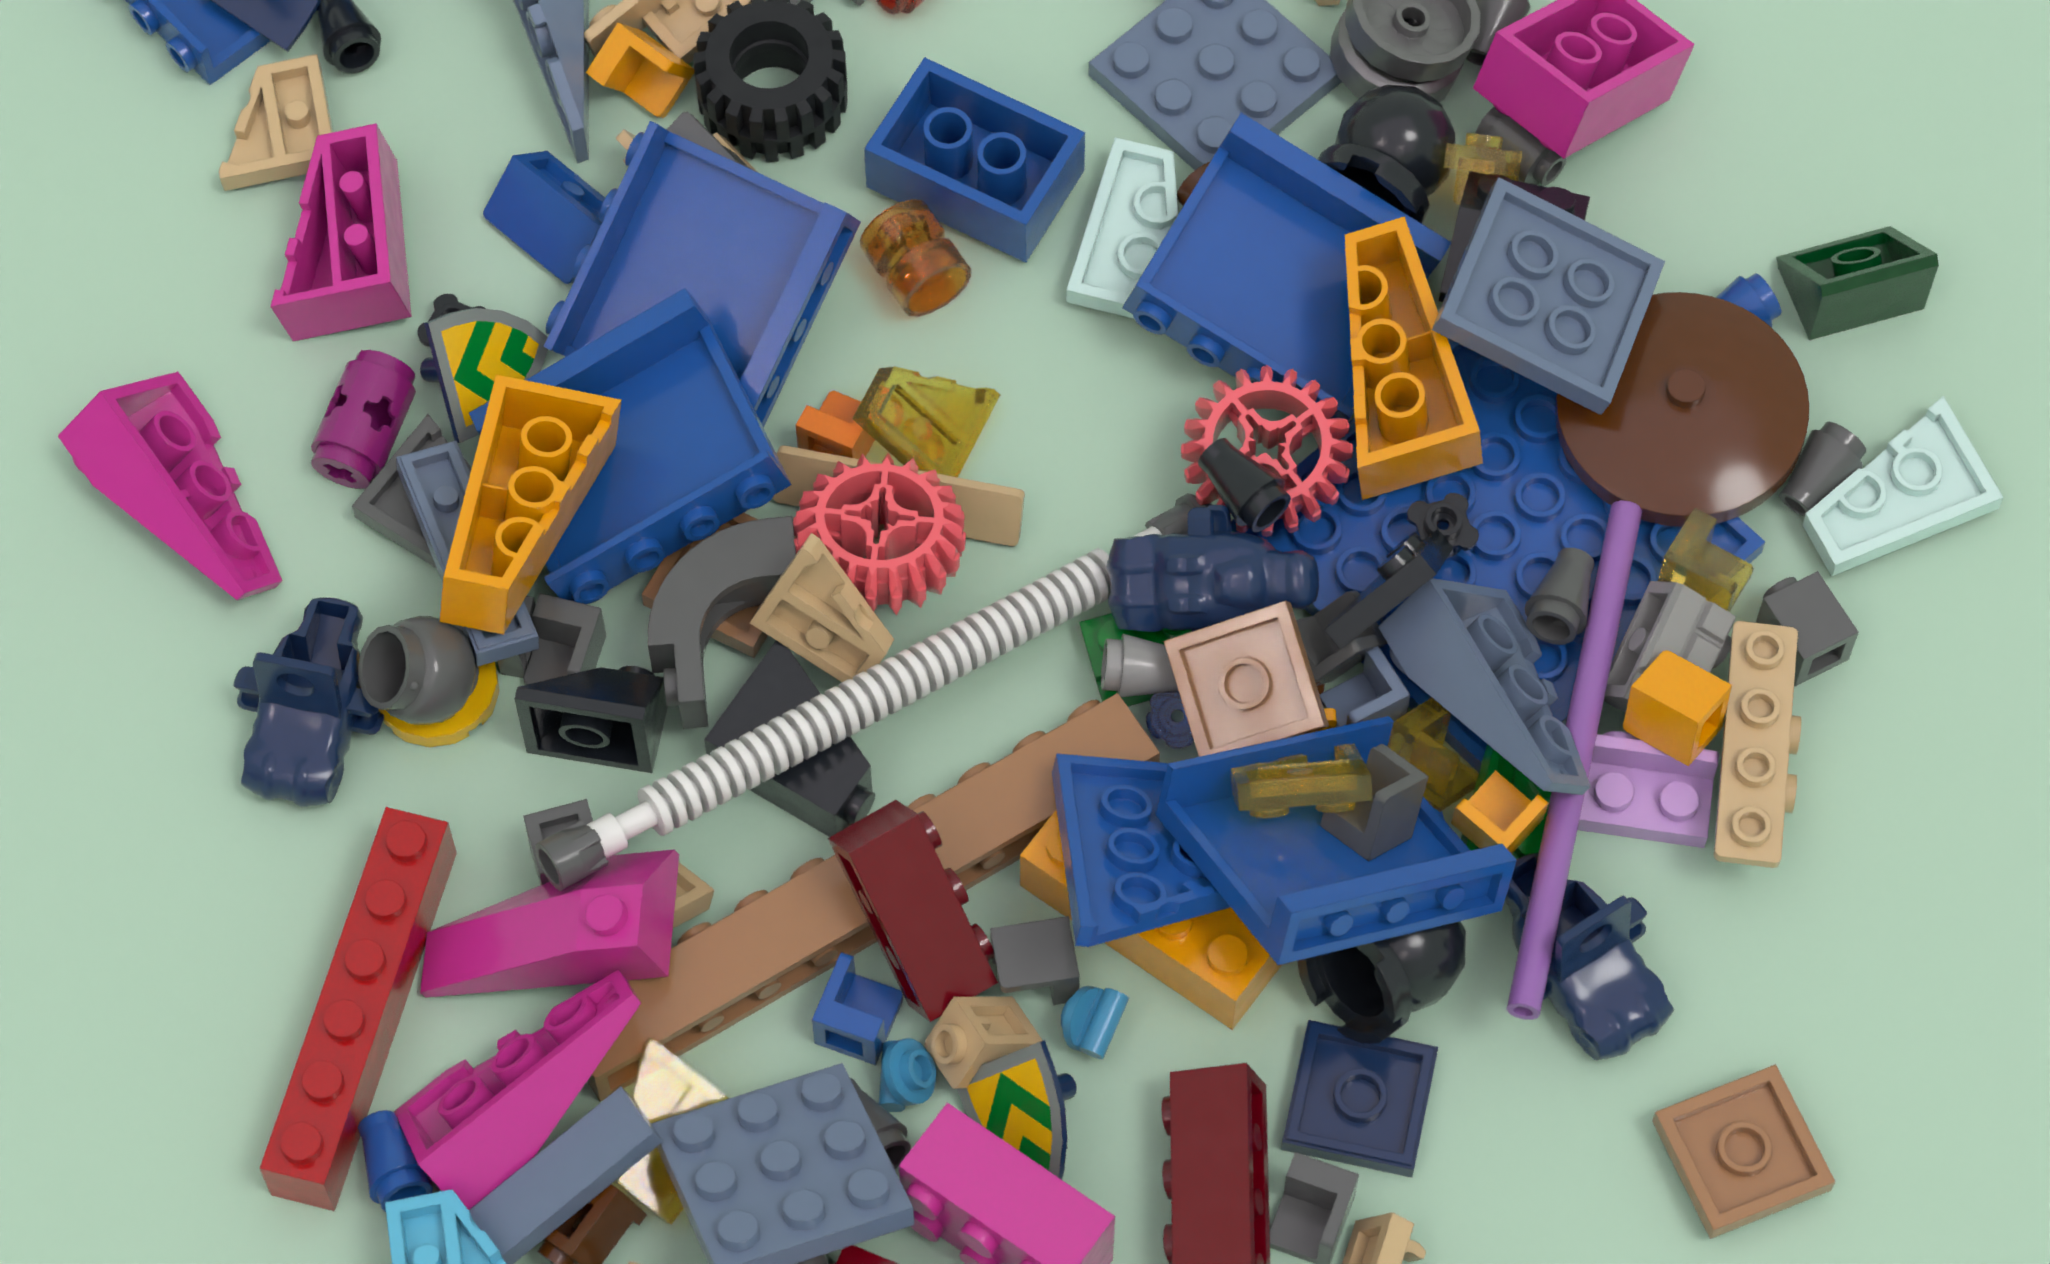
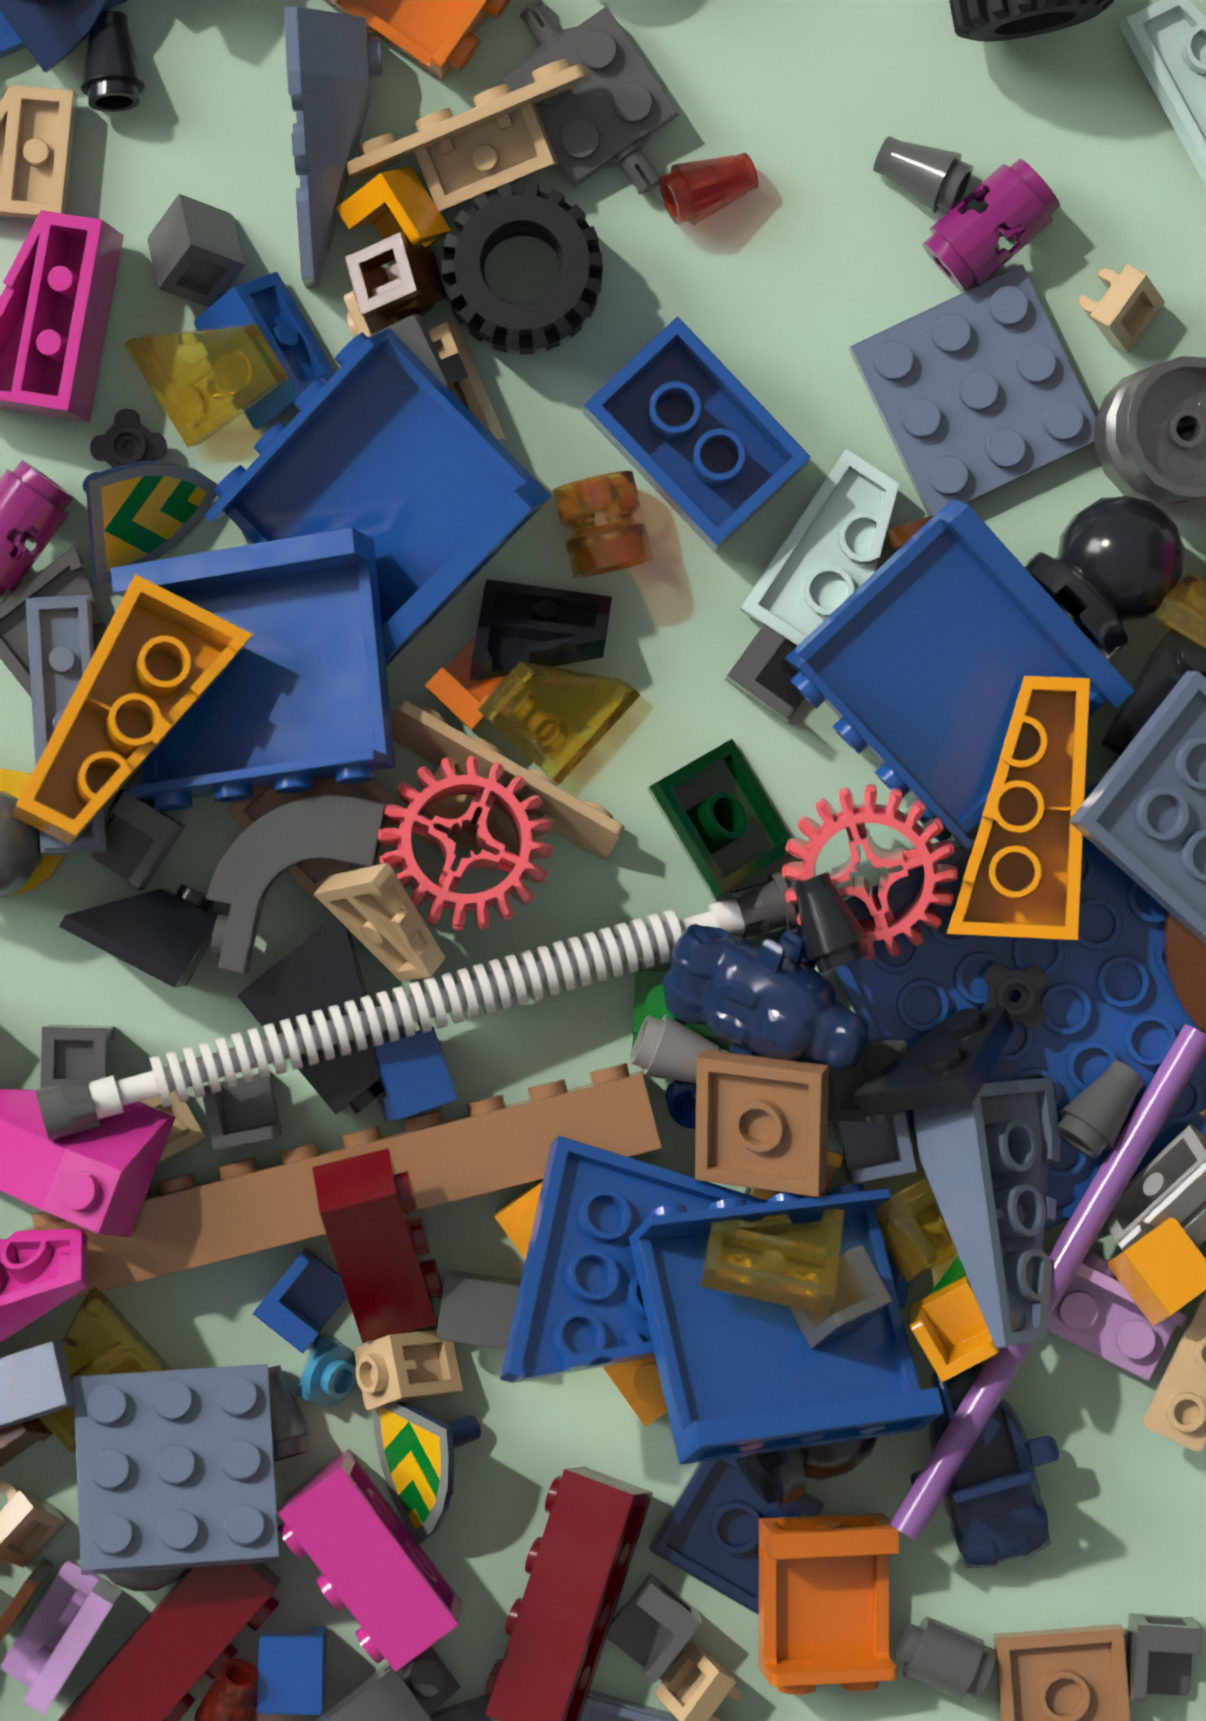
camera: 15 degrees right, 25 degrees up
dark azure plate [1061,986,1129,1059] -> none
none -> clear yellow wing [124,323,289,448]
none -> dark grey panel [148,194,246,307]
none -> dark grey panel [203,1071,282,1150]
none -> reddish brown brick [345,232,447,322]
none -> blue panel [373,1026,458,1121]
none -> black wing [470,579,612,681]
none -> dark green slope [647,739,792,898]
none -> dark grey panel [725,623,805,723]
none -> orange panel [759,1513,899,1695]
none -> dark grey brick [896,1616,996,1700]
none -> dark grey panel [1126,1613,1202,1702]

